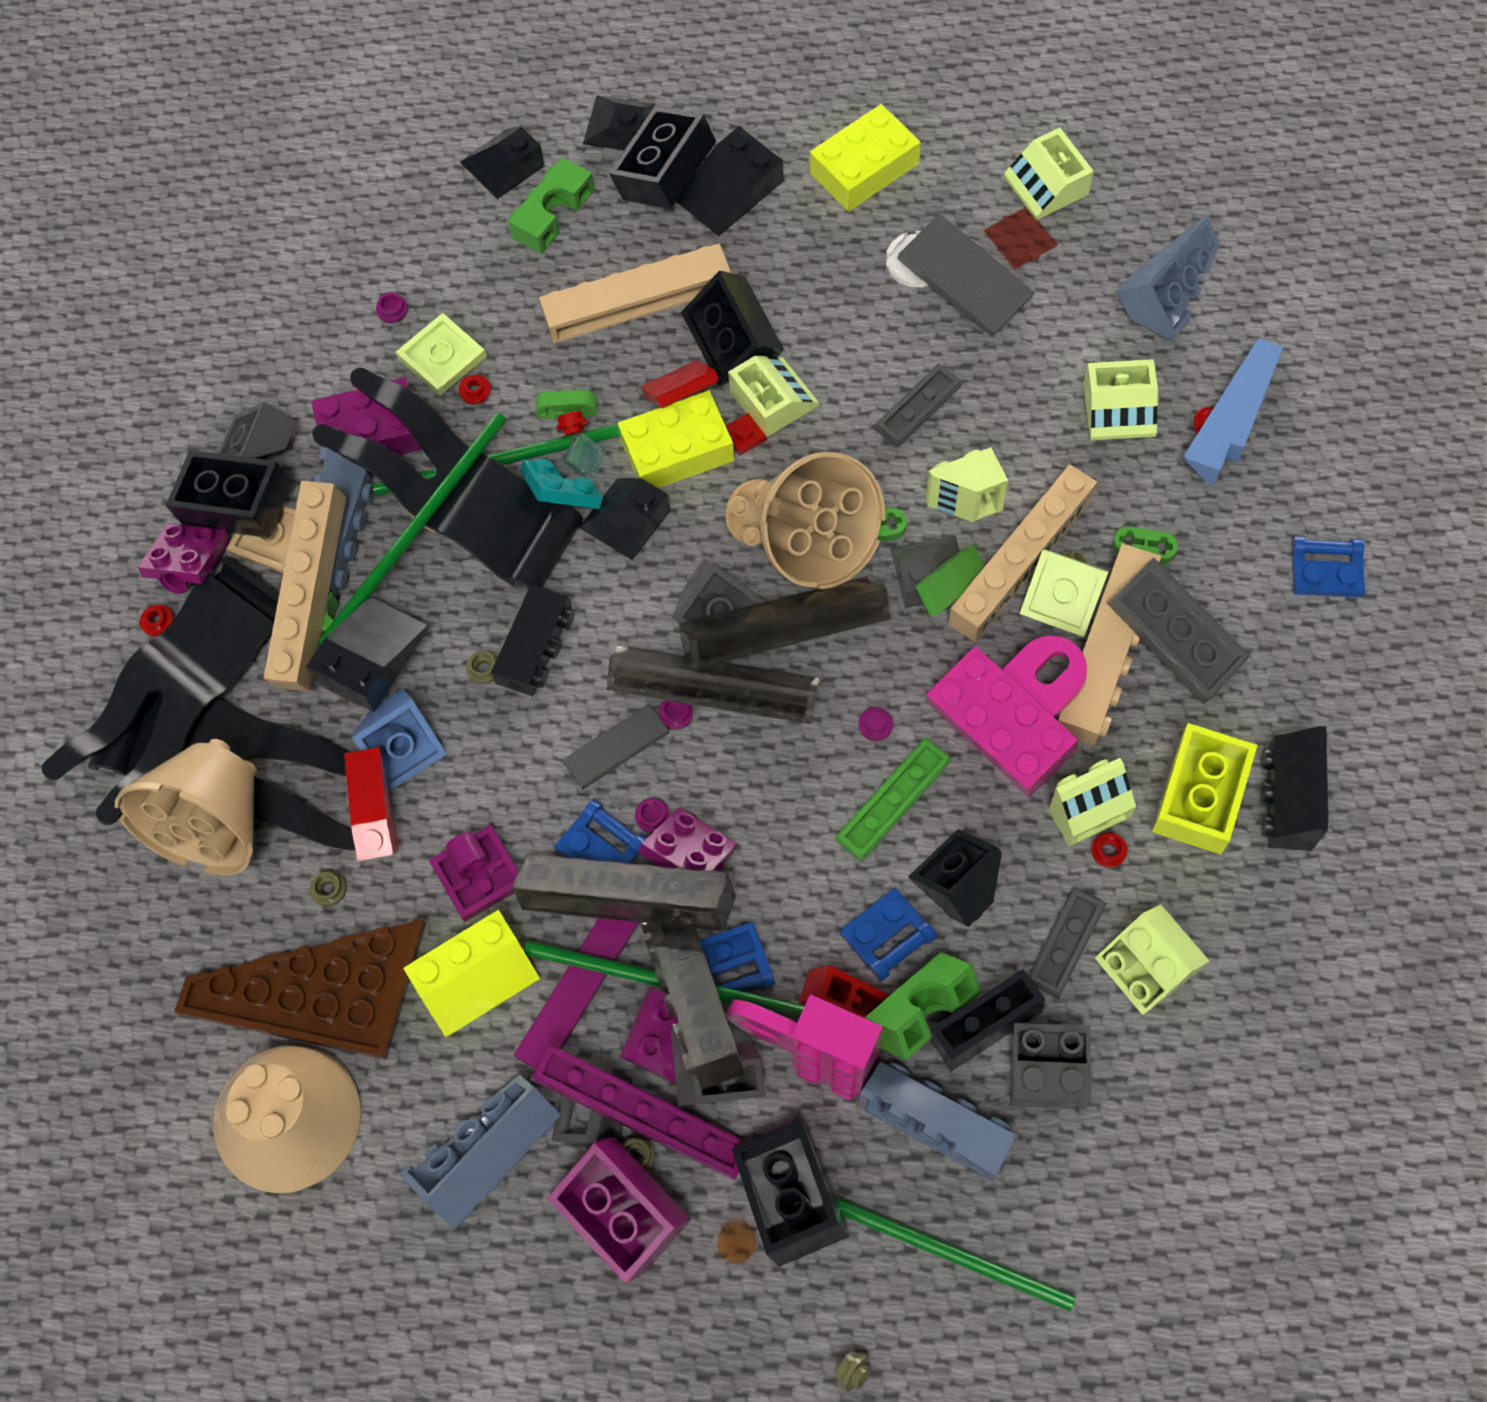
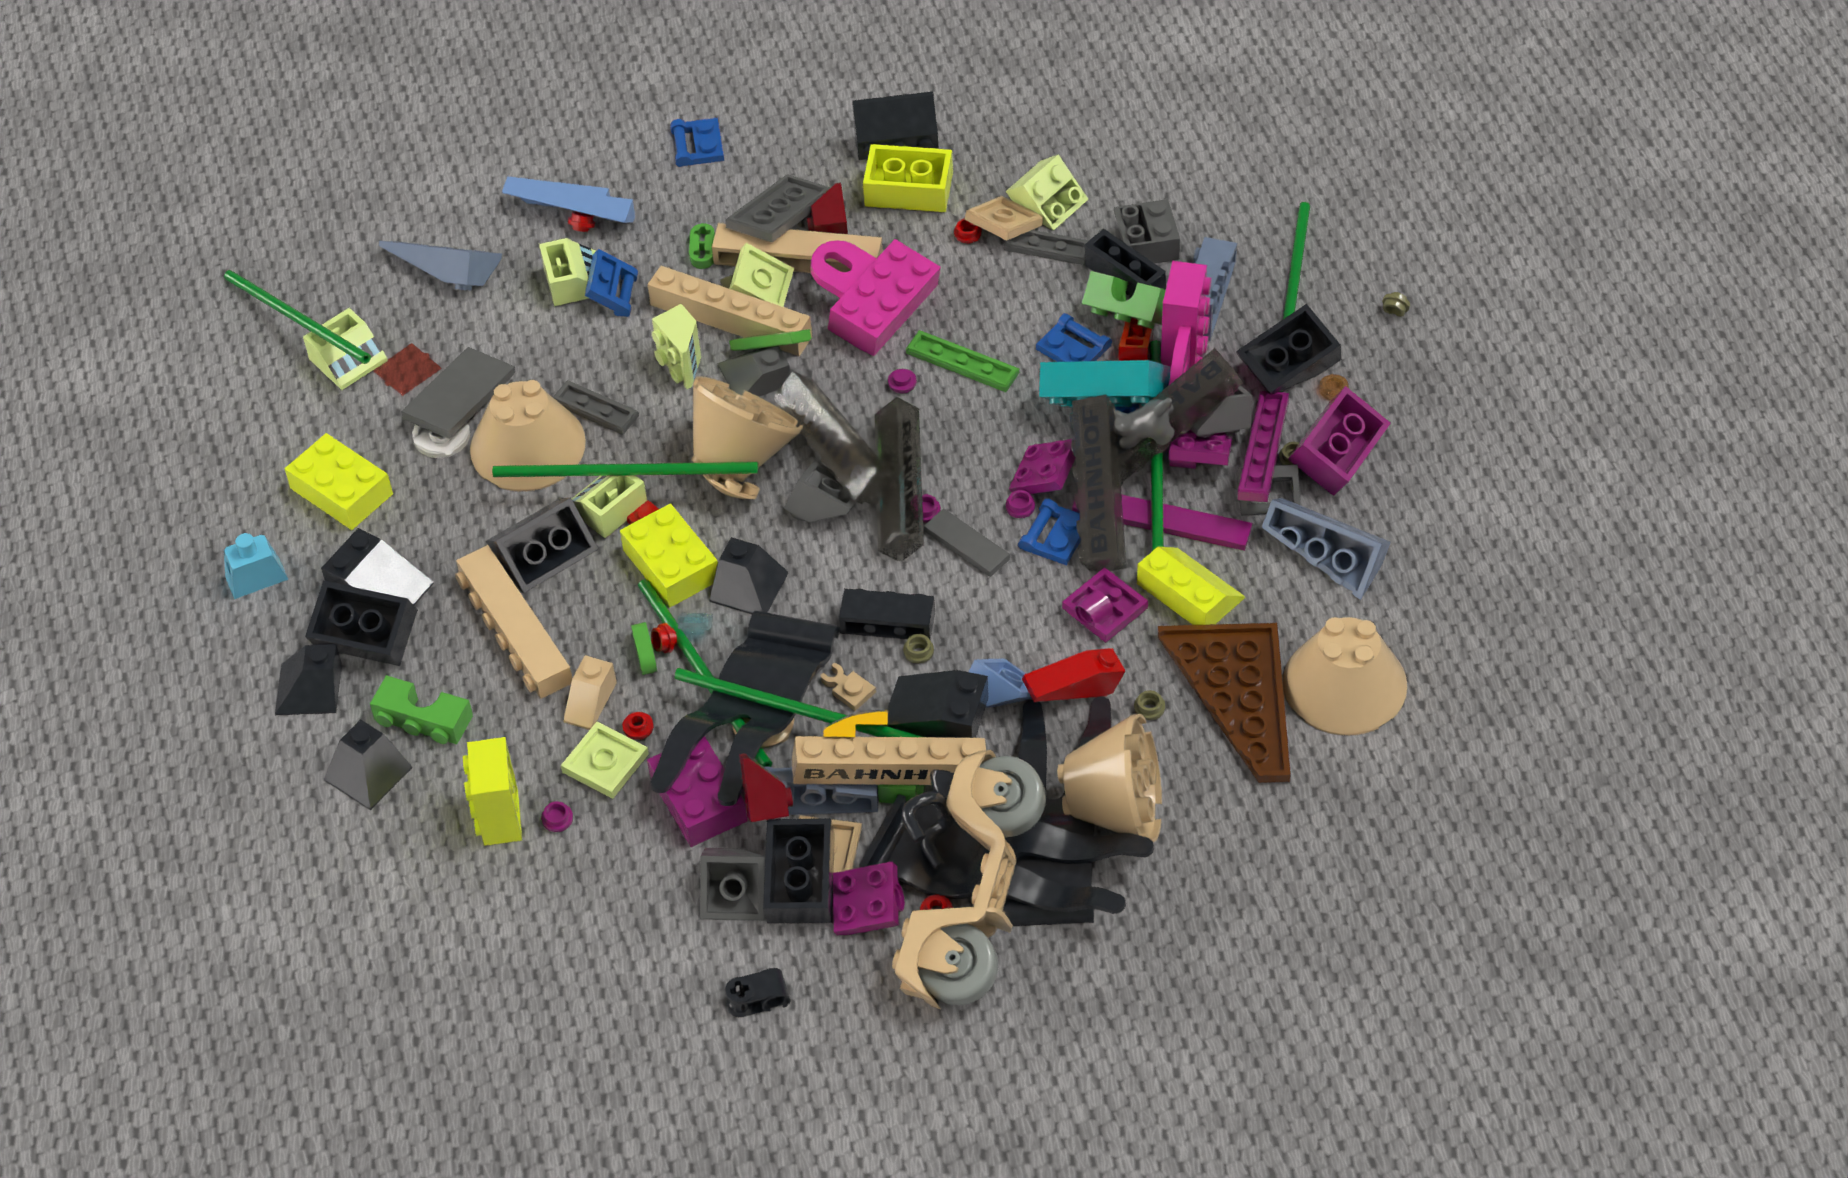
camera: 105 degrees left, 15 degrees down
teal plate [520,458,603,509] -> none
red tile [640,360,719,408] -> none
black slope [908,829,1002,927] -> none
yellowish green slope [1048,758,1136,847] -> none
none -> green piece [224,270,371,364]
none -> medium azure torso [224,533,288,599]
none -> neon yellow brick [463,737,522,846]
none -> tan cone [470,380,586,491]
none -> green piece [492,462,759,477]
none -> tan slope [563,655,617,730]
none -> blue plate [585,249,638,317]
none -> black piece [725,968,791,1017]
none -> dark red slope [739,753,793,822]
none -> dark red slope [807,183,848,235]
none -> tan plate [821,663,876,711]
none -> yellow slope [823,710,888,737]
none -> piece [892,750,1046,1009]
none -> tan tile [965,196,1043,240]
none -> teal brick [1039,360,1170,408]
none -> dark grey animal [1113,398,1175,449]

